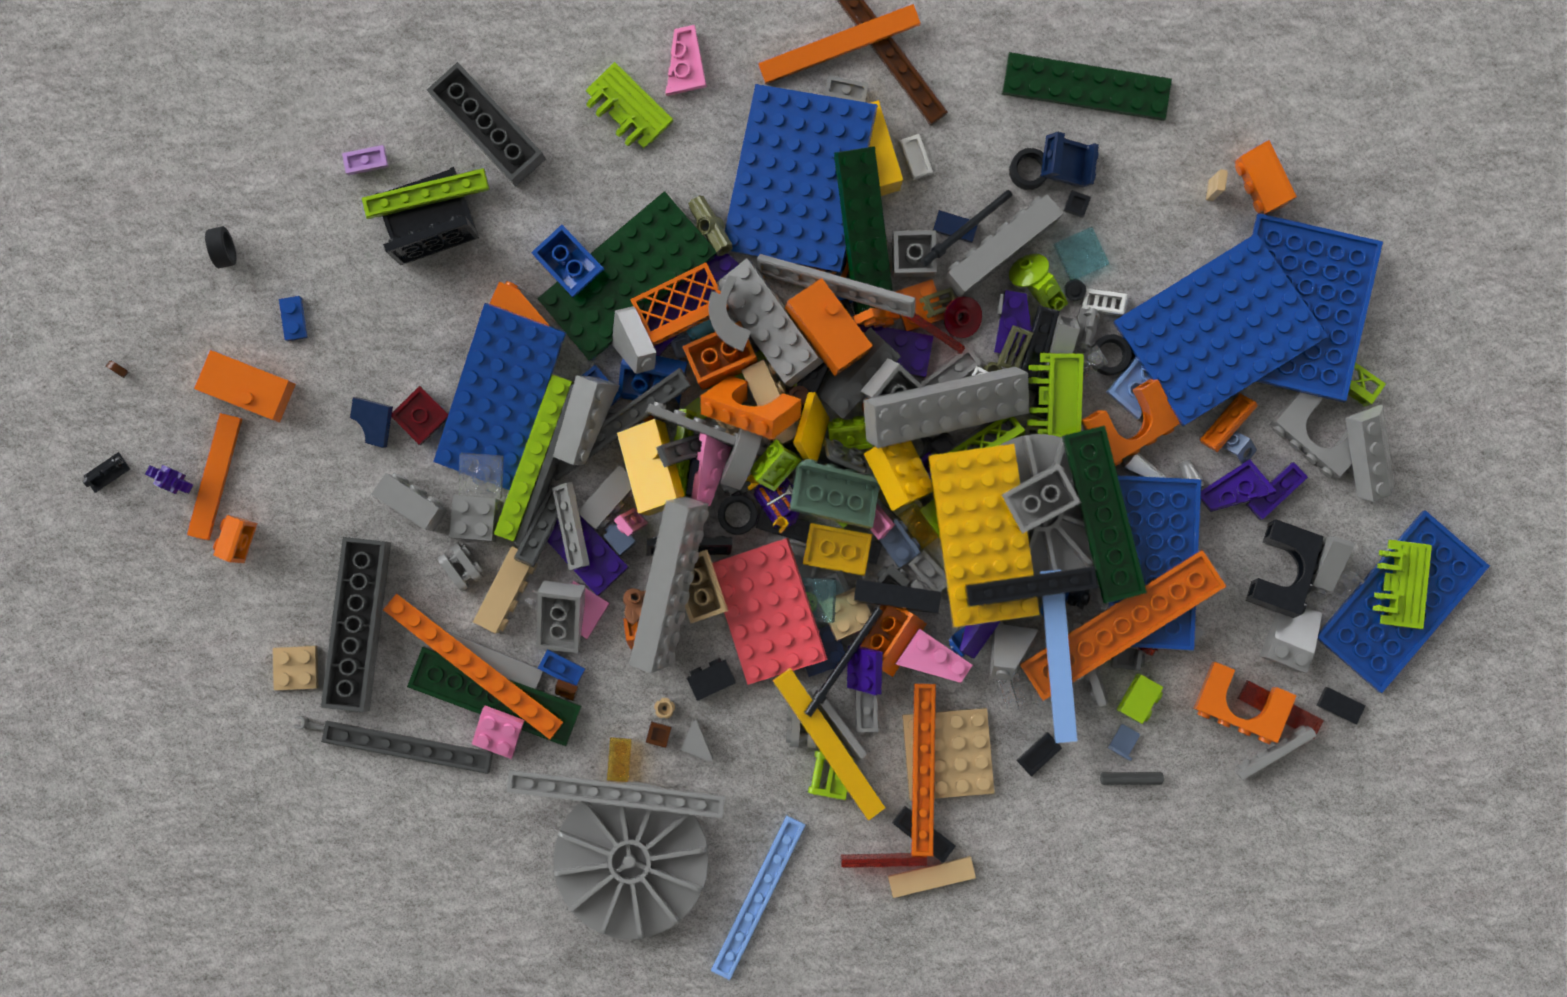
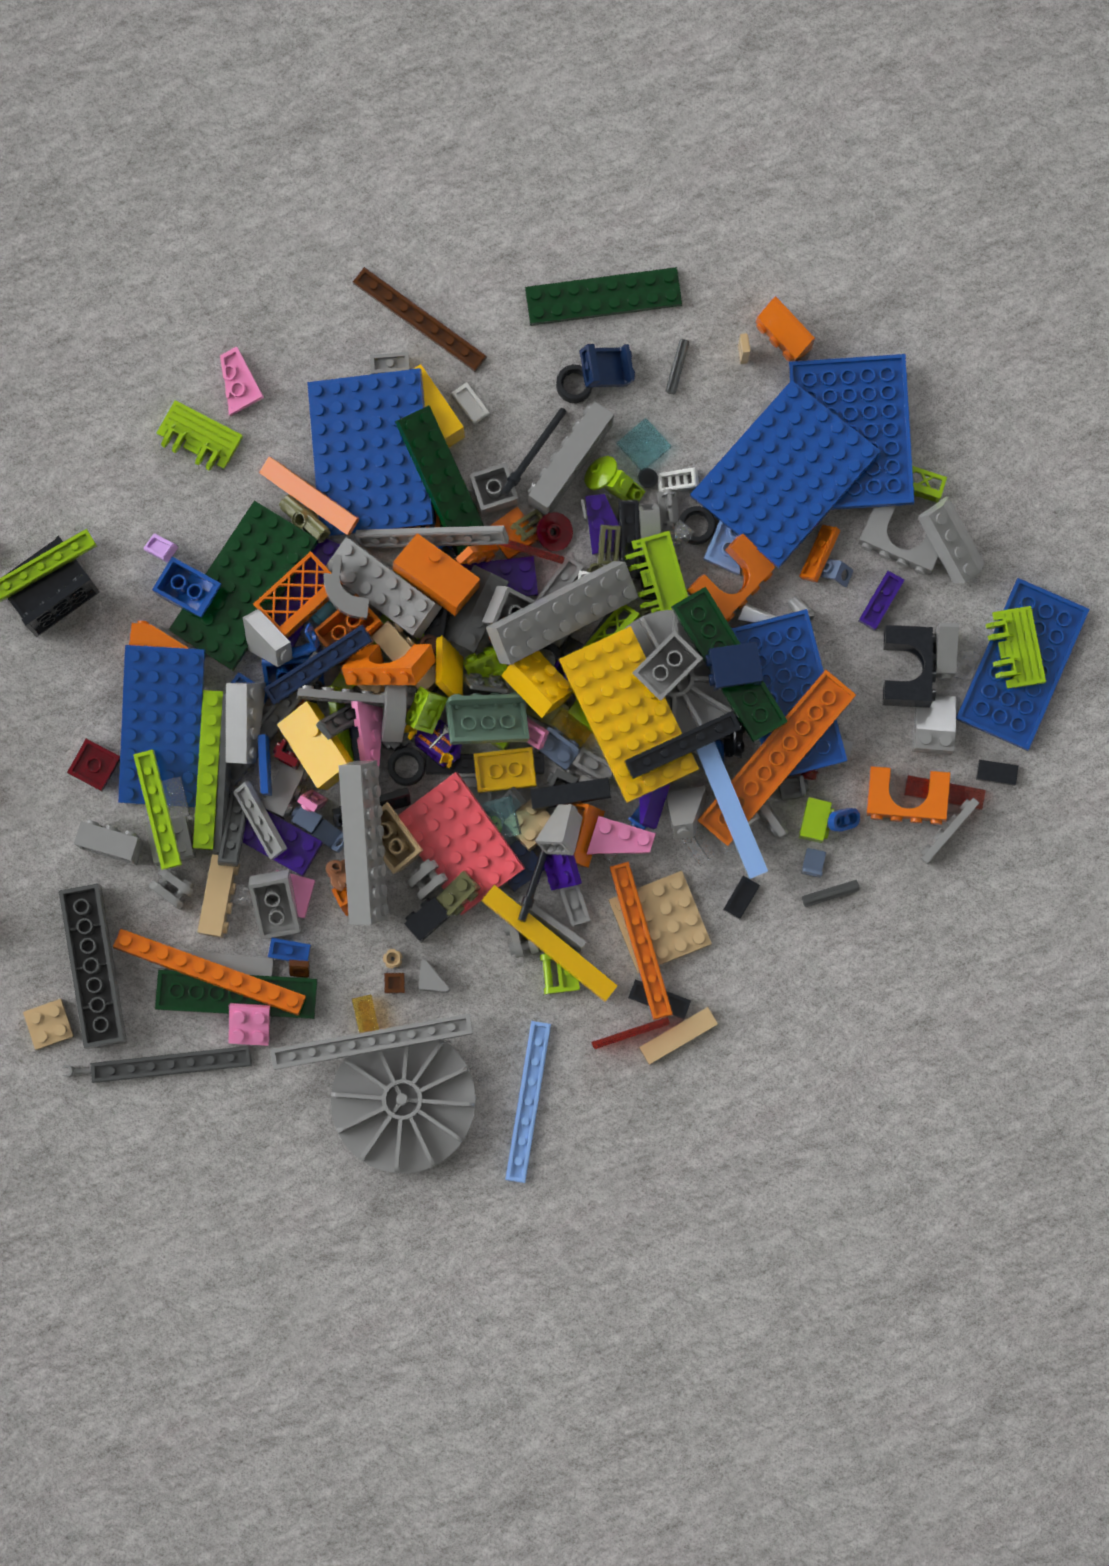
camera: 10 degrees left, 5 degrees down
dark blue tile [350,397,393,448] -> none
dark grey brick [427,62,546,187] -> none
orange tile [758,4,921,84] -> none
dark blue tile [933,210,978,243] -> none
black plate [1063,190,1091,218] -> none
dark purple wing [1200,459,1276,512] -> none
none -> lime plate [133,749,182,870]
none -> lavender tile [143,533,179,563]
none -> blue tile [258,734,272,796]
none -> orange tile [259,456,359,536]
none -> dark blue tile [263,625,374,705]
none -> dark red bracket [273,739,300,770]
none -> blue bracket [292,623,320,658]
none -> sand blue bracket [312,819,344,853]
none -> light grey brick [407,859,448,901]
none -> olive bracket [436,871,481,916]
none -> light grey slope [535,804,583,855]
none -> dark grey axle [666,339,689,395]
none -> dark blue panel [705,642,764,691]
none -> blue plate [828,808,860,832]

